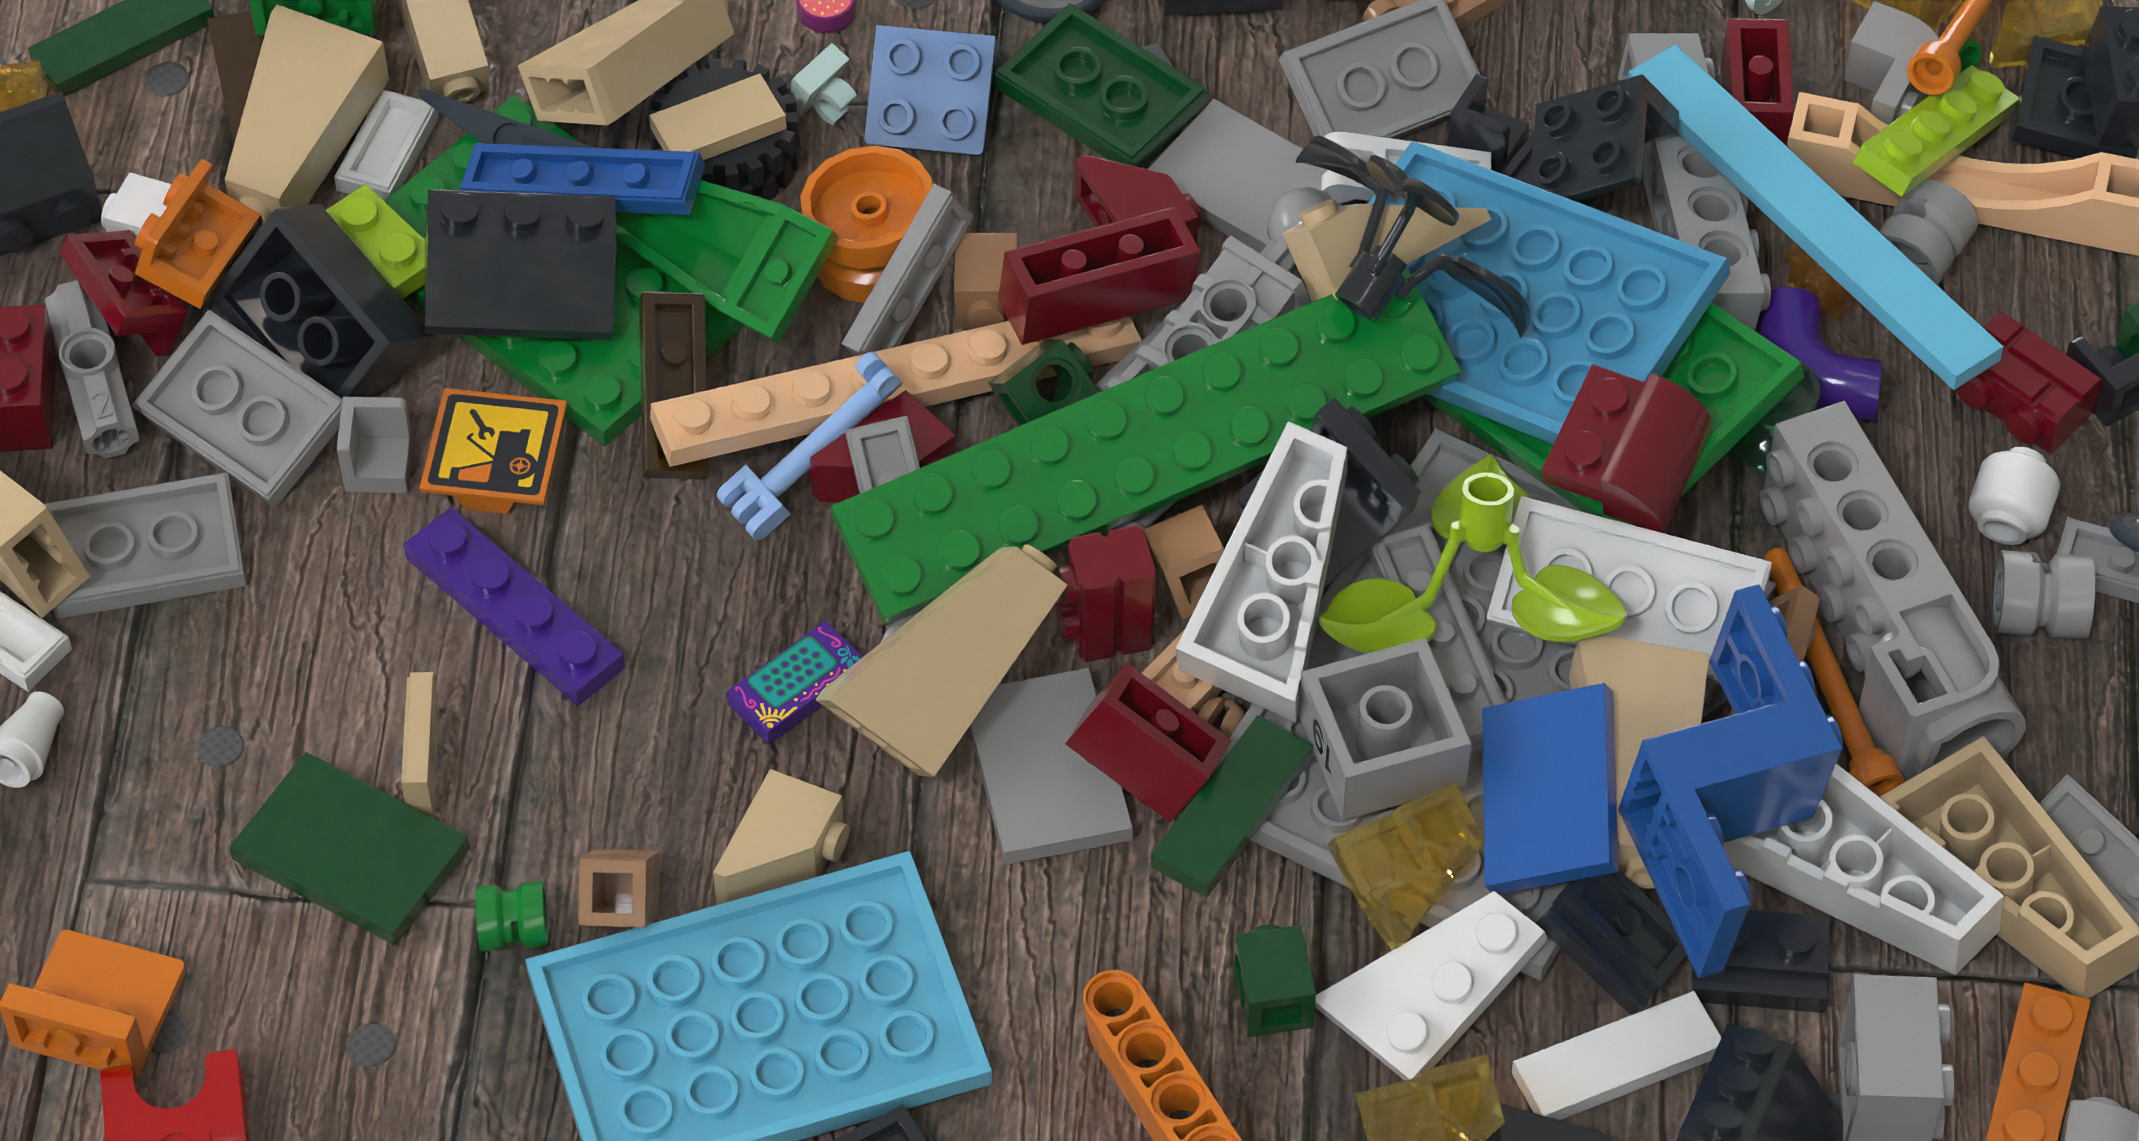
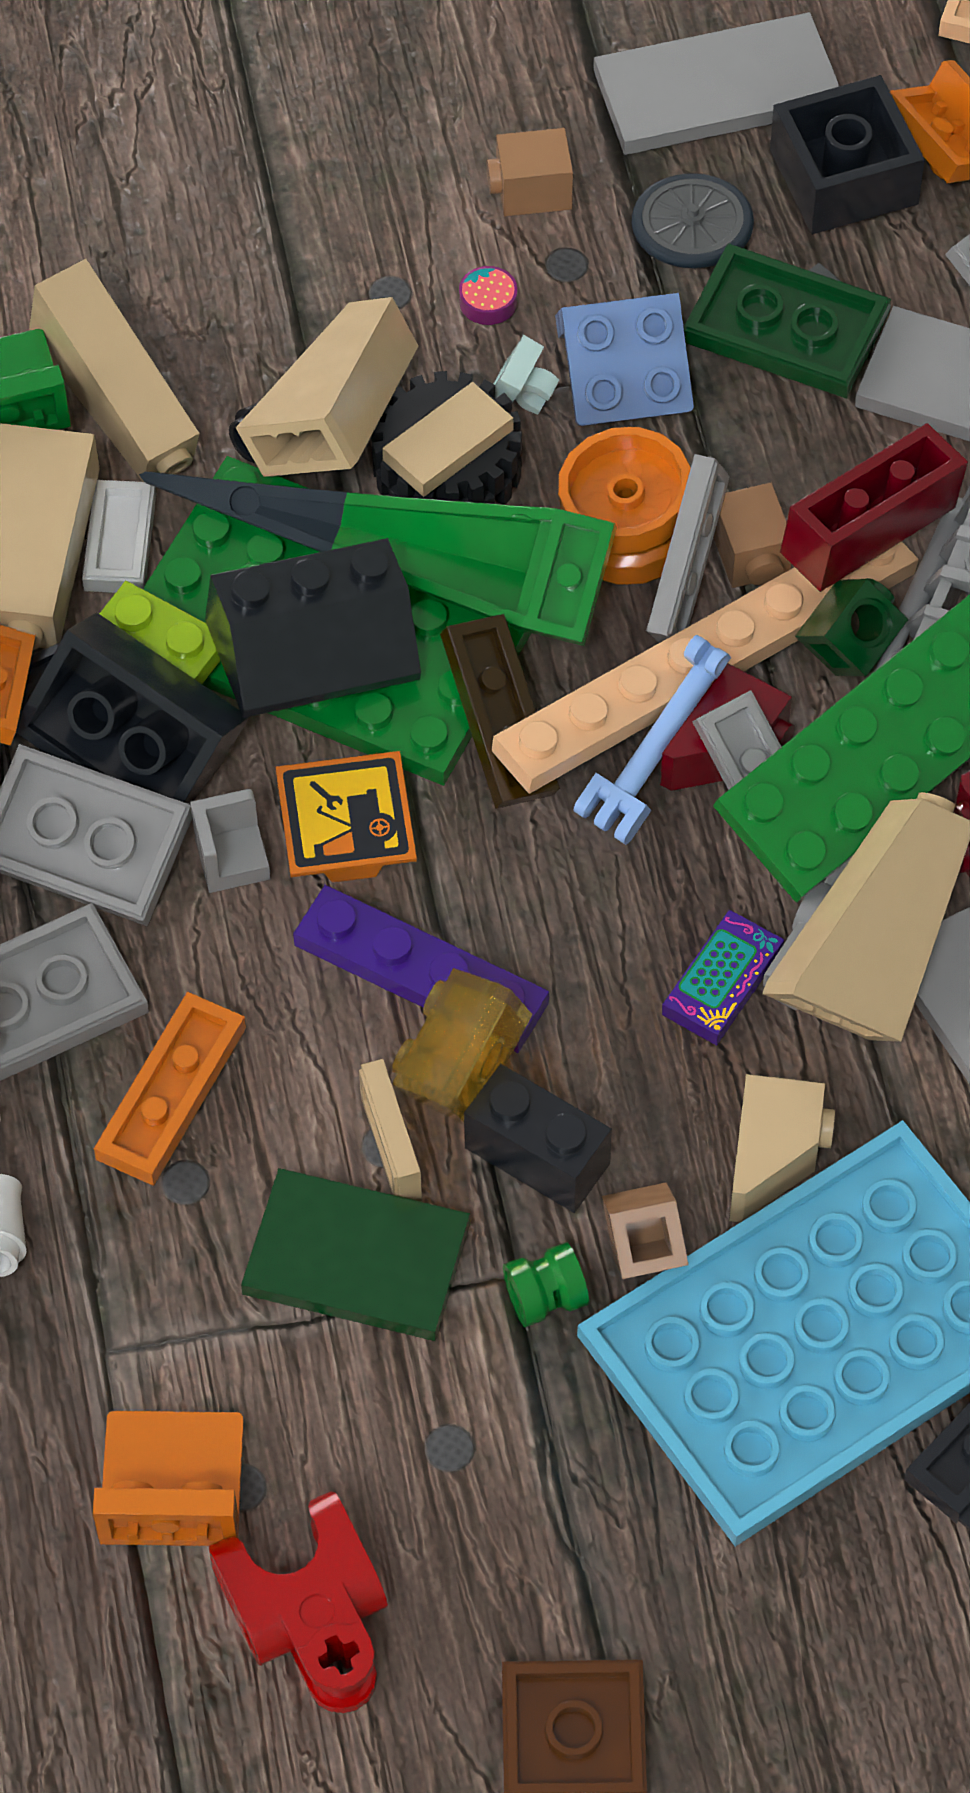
camera: 15 degrees left, 5 degrees up
blue tile [459,143,706,215] -> none
dark red slope [1075,155,1202,244] -> none
none -> orange plate [94,992,246,1186]
none -> clear yellow slope [392,968,533,1125]
none -> black brick [464,1063,612,1213]

